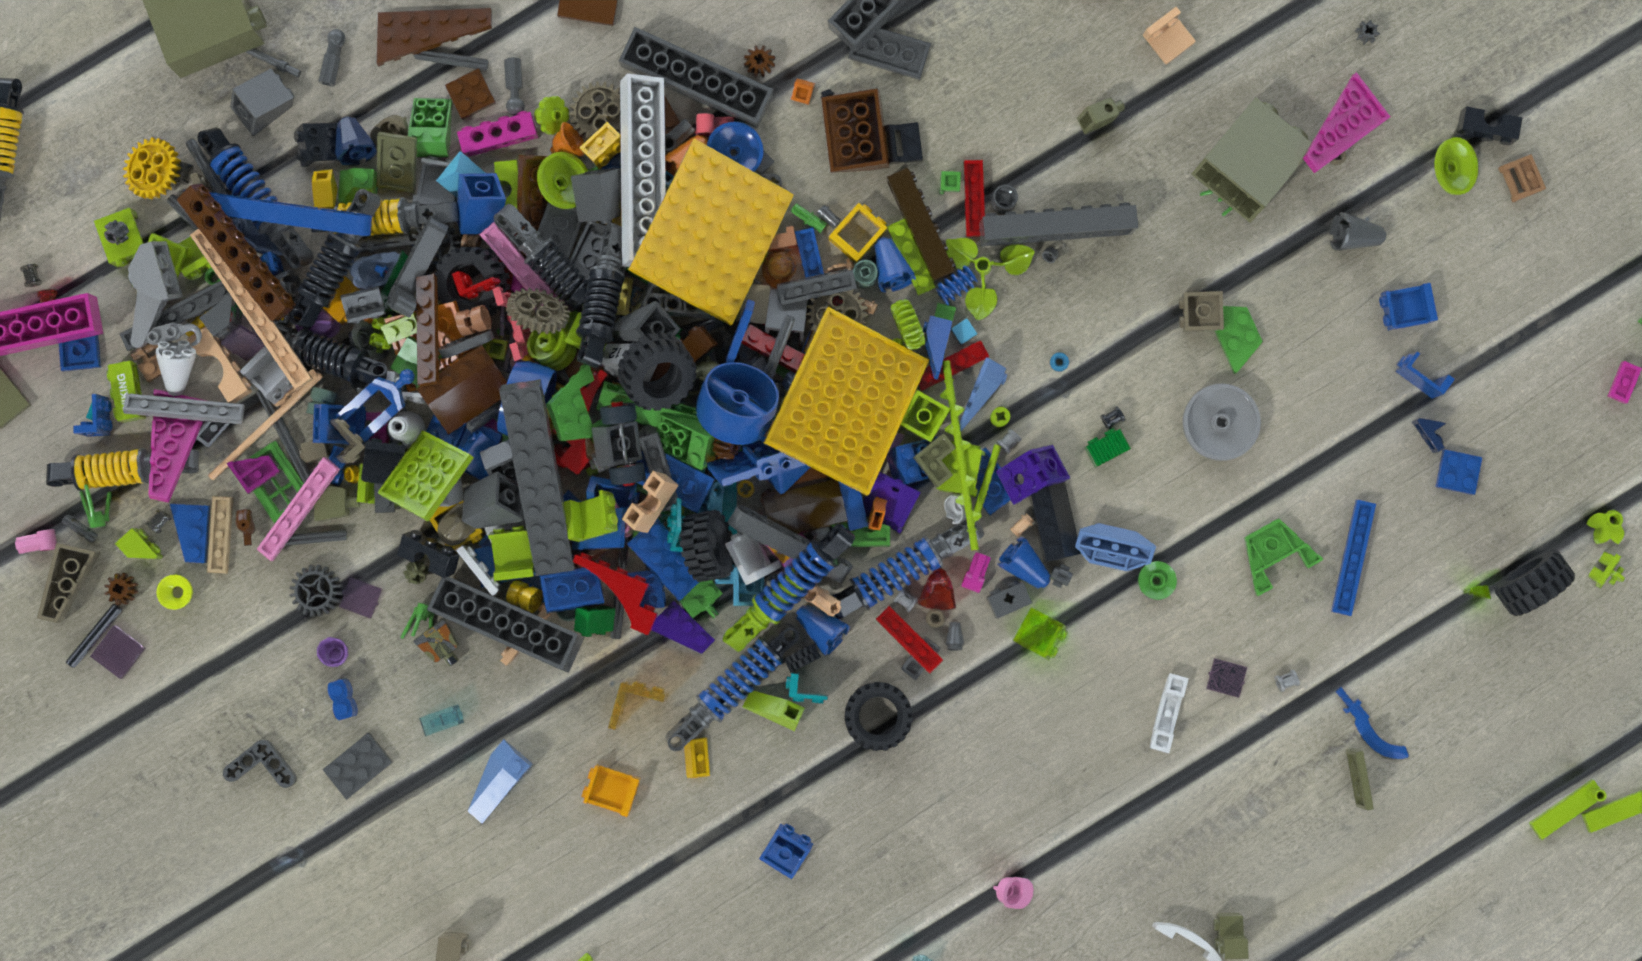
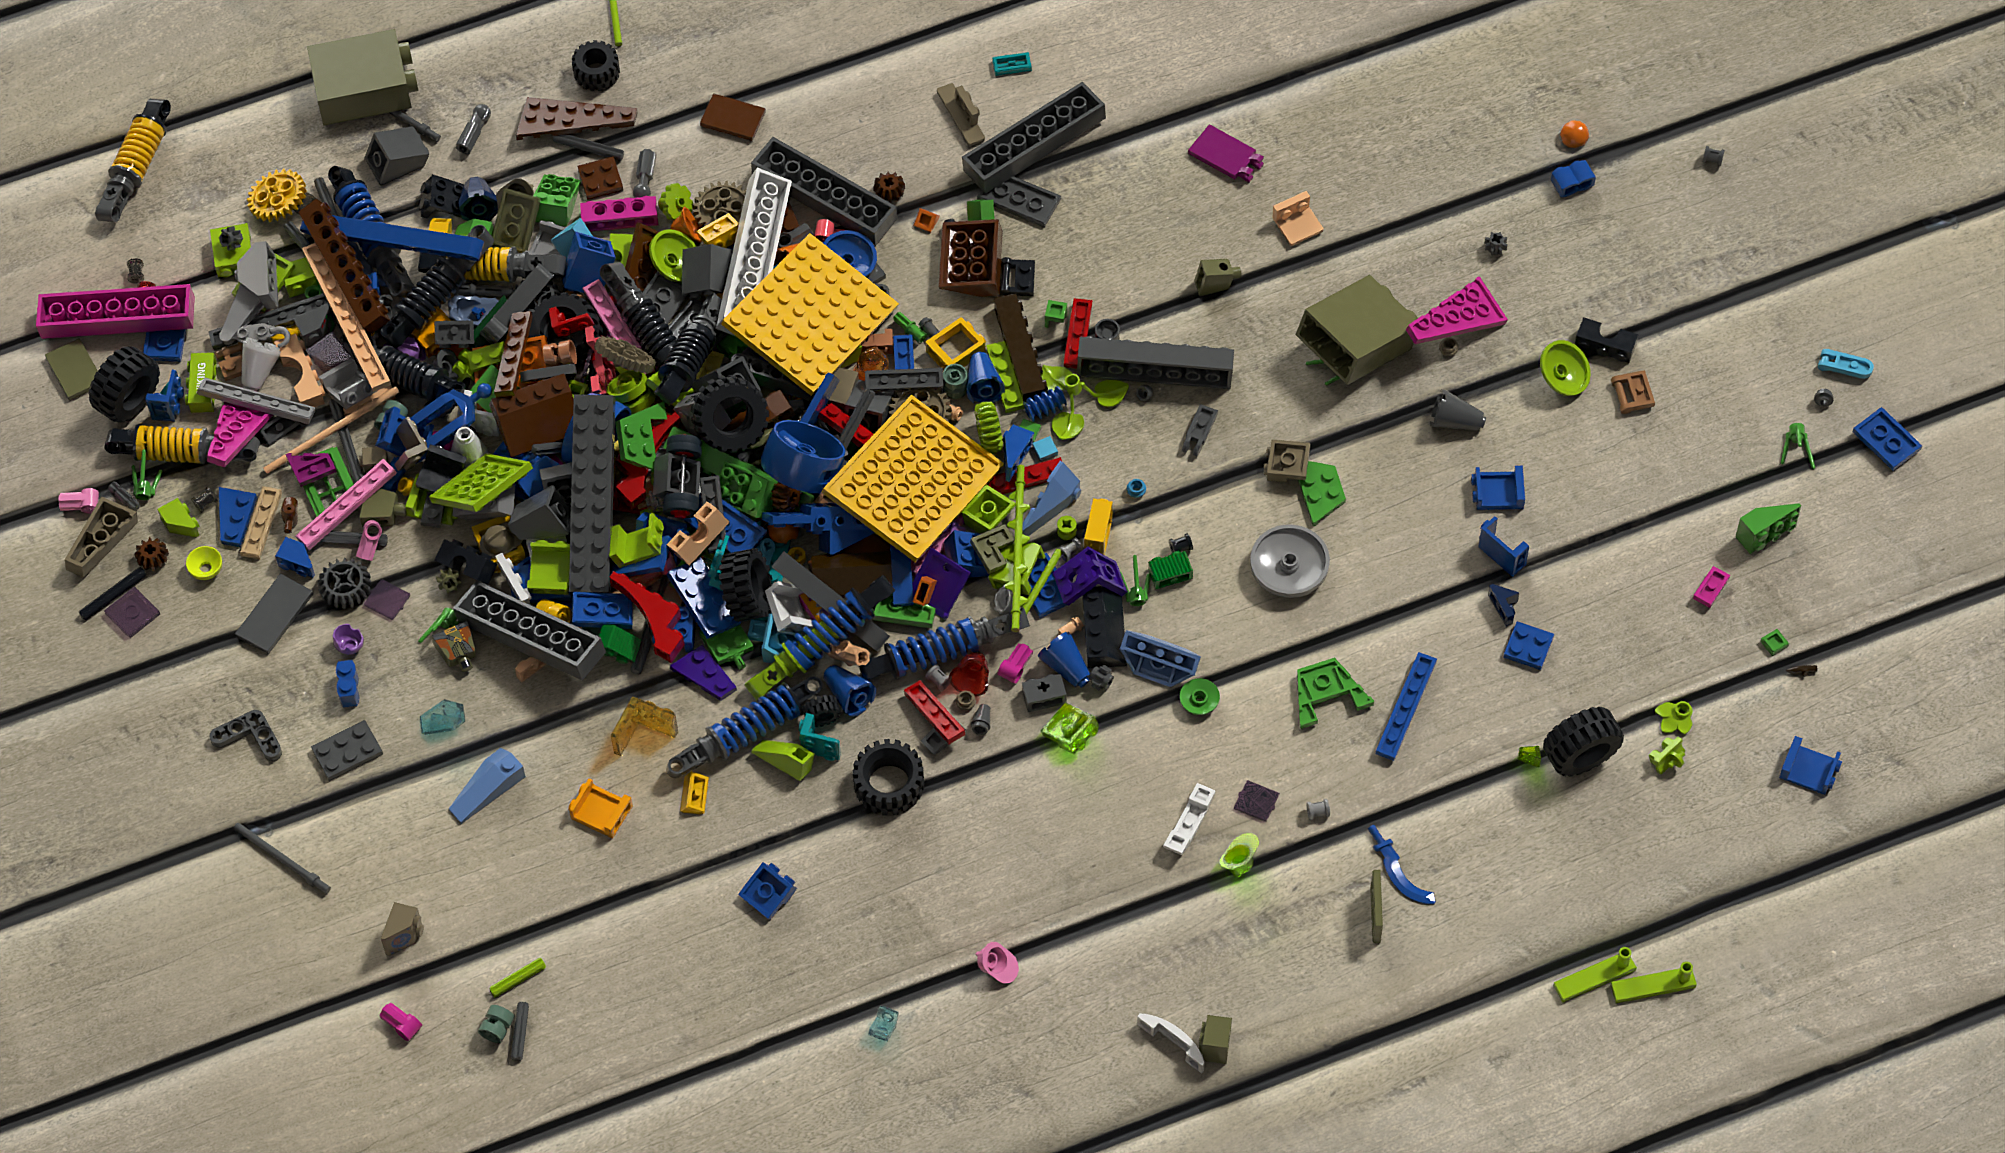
camera: 10 degrees right, 25 degrees down
none -> black tyre [88,346,160,423]
none -> dark grey bar [234,823,331,894]
none -> dark grey tile [235,574,313,654]
none -> blue slope [275,537,315,578]
none -> bright pink piece [356,520,382,561]
none -> bright green panel [967,199,994,221]
none -> yellow window [1084,498,1113,555]
none -> bright green plant [1120,555,1150,606]
none -> dark grey hinge [1182,404,1218,457]
none -> clear neon green piece [1220,833,1259,877]

